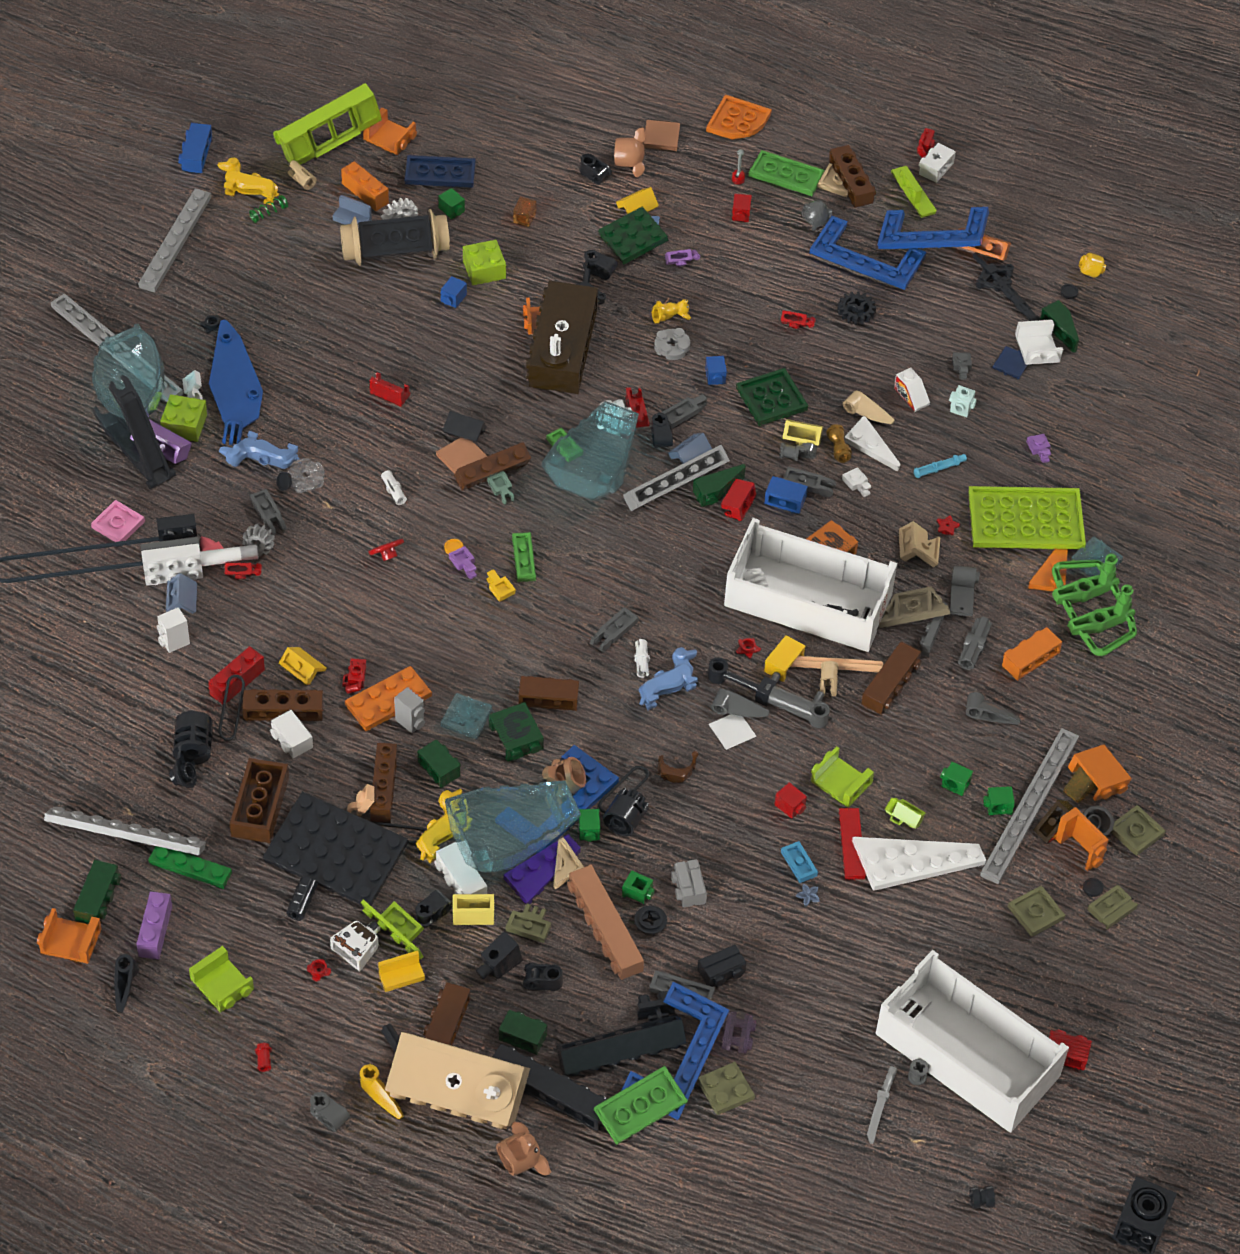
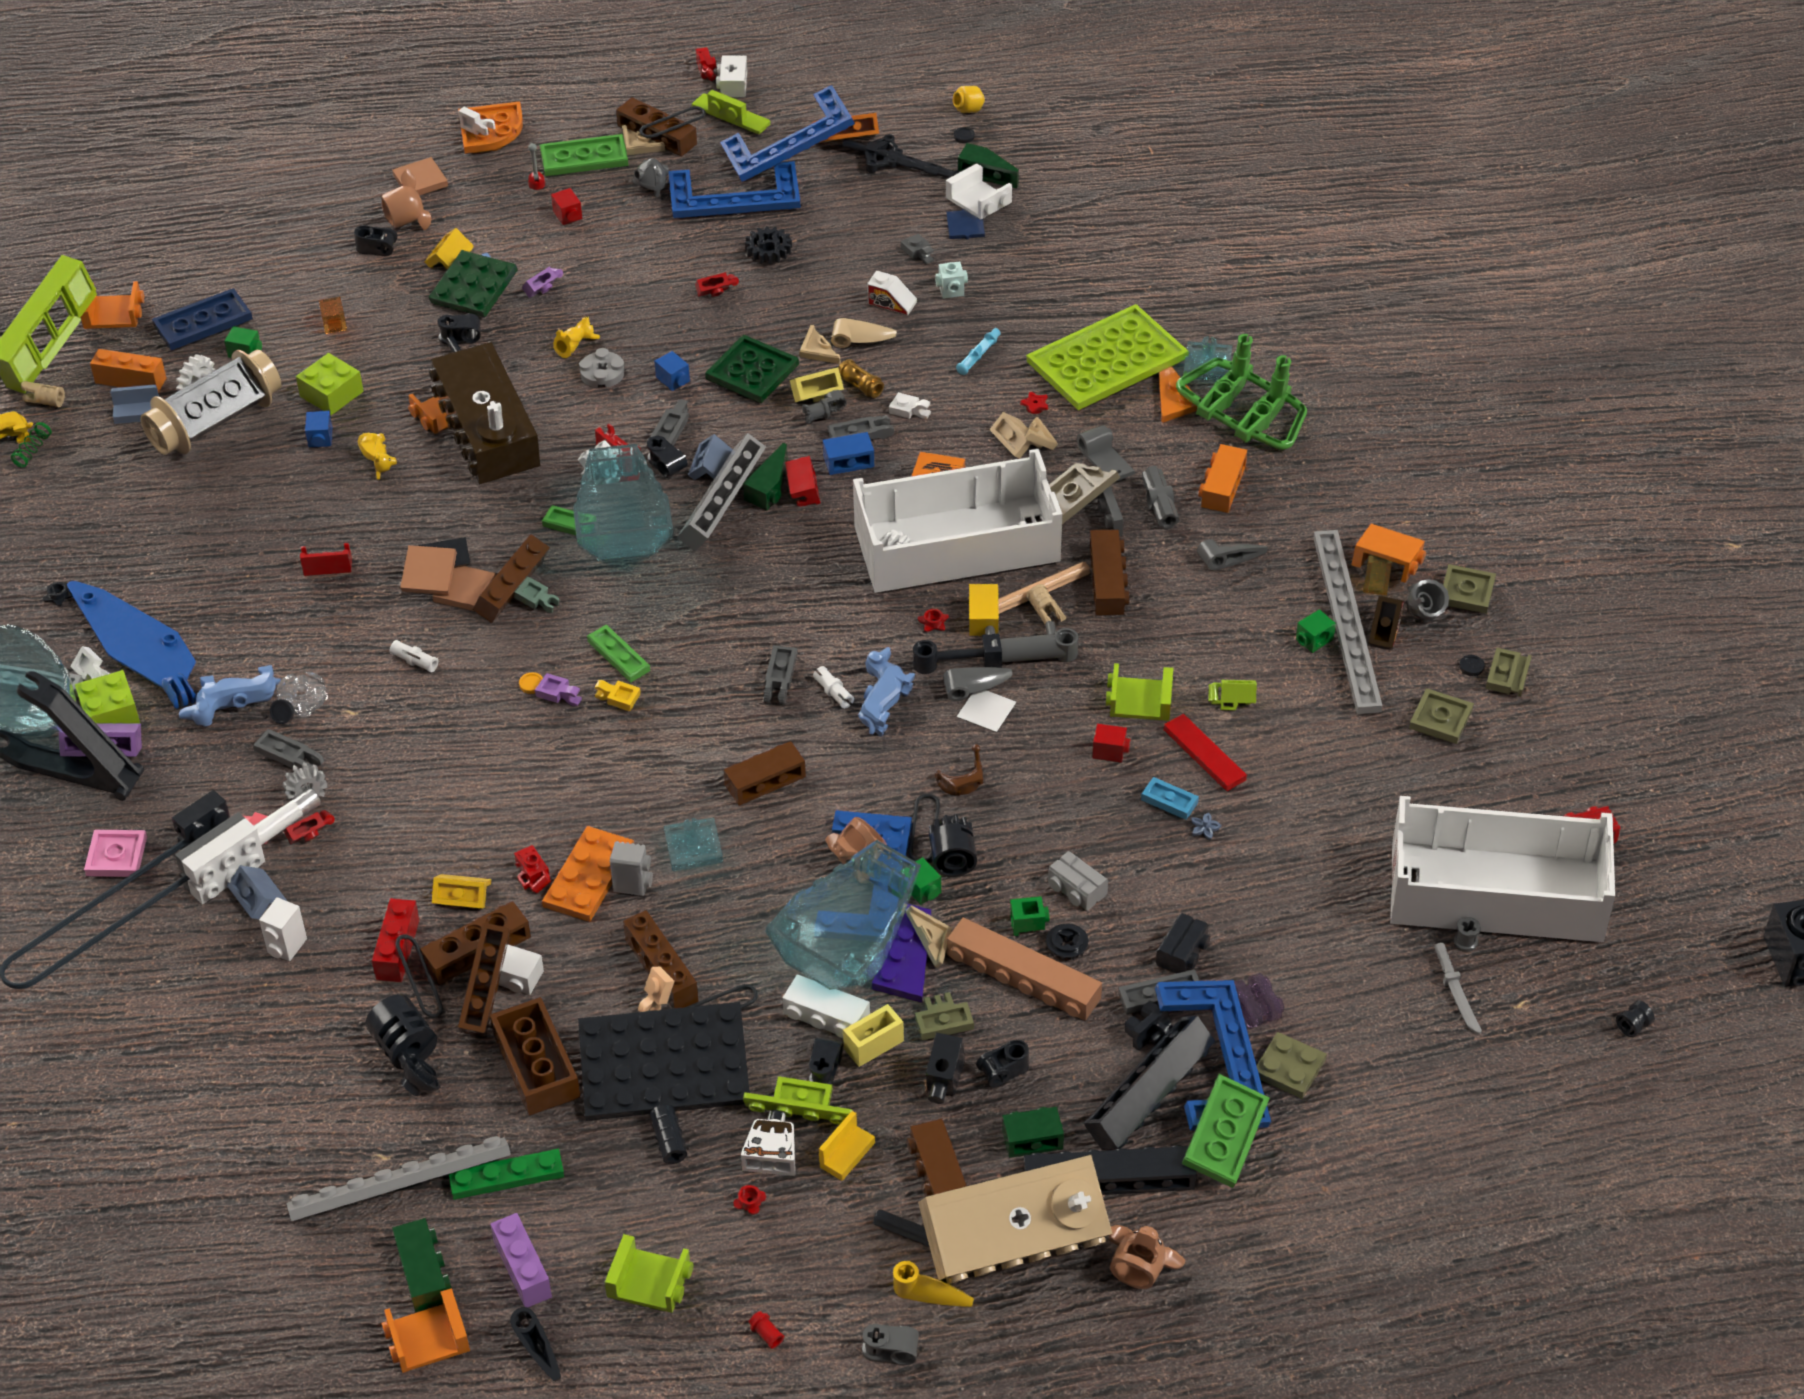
camera: 30 degrees left, 5 degrees down
red piece [368,539,404,561] -> none
yellow animal [416,789,472,864] -> none
dark green brick [417,739,461,788] -> none
dark green panel [489,702,544,762] -> none
white wing [844,416,900,471] -> none
white wing [852,837,986,891] -> none
green brick [940,762,973,796] -> none
medium lavender plate [1026,434,1051,463] -> none
orange panel [1055,807,1109,871] -> none
none -> yellow animal [358,433,397,480]
none -> nougat tile [400,545,457,595]
none -> reddish brown brick [458,922,511,1038]
none -> white plate [459,107,496,135]
none -> black piece [639,106,706,138]
none -> tan tile [799,325,840,364]

